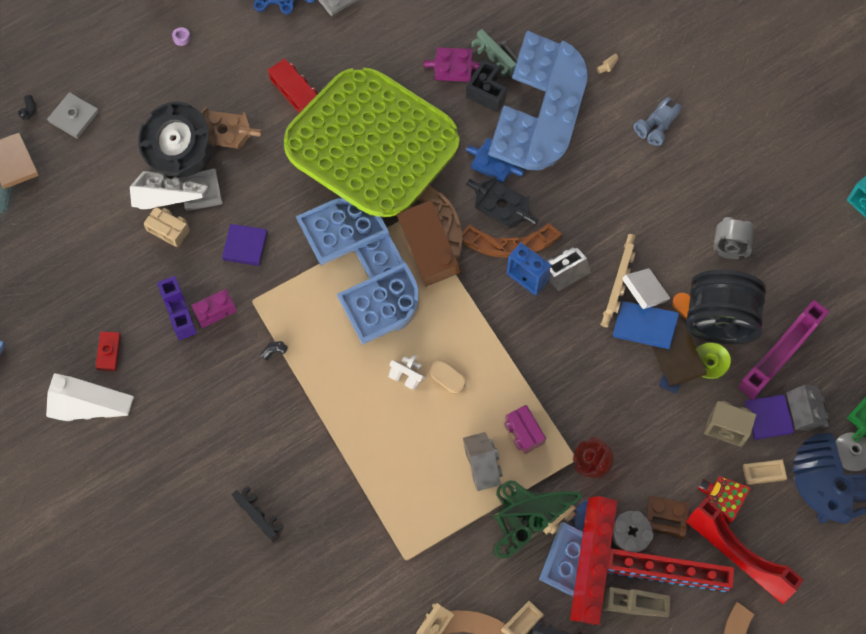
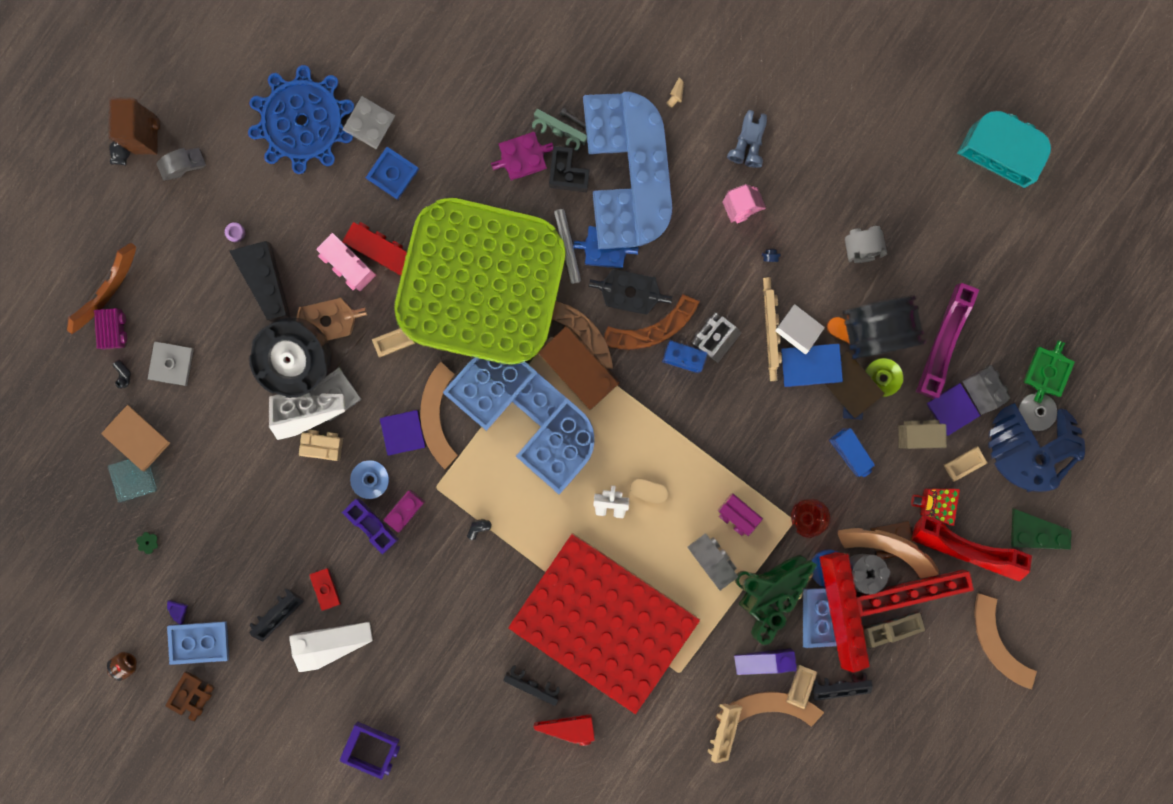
camera: 25 degrees left, 20 degrees up
none -> dark orange tile [67,243,136,334]
none -> magenta brick [94,308,127,350]
none -> black wedge [229,241,291,322]
none -> black plate [249,589,304,642]
none -> bright pink wedge [316,233,376,291]
none -> dark purple window [339,722,400,780]
none -> medium blue dish [350,460,389,499]
none -> blue plate [366,147,419,200]
none -> tan tile [372,328,415,357]
none -> medium nougat tile [420,362,458,470]
none -> red plate [508,533,700,714]
none -> red slope [534,714,595,746]
none -> light grey axle [554,209,581,284]
none -> bright pink wedge [723,184,766,224]
none -> slope [734,648,797,675]
none -> dark blue plate [762,249,781,262]
none -> blue slope [829,428,875,477]
none -> medium nougat tile [838,528,939,578]
none -> dark green wing [1011,508,1072,550]

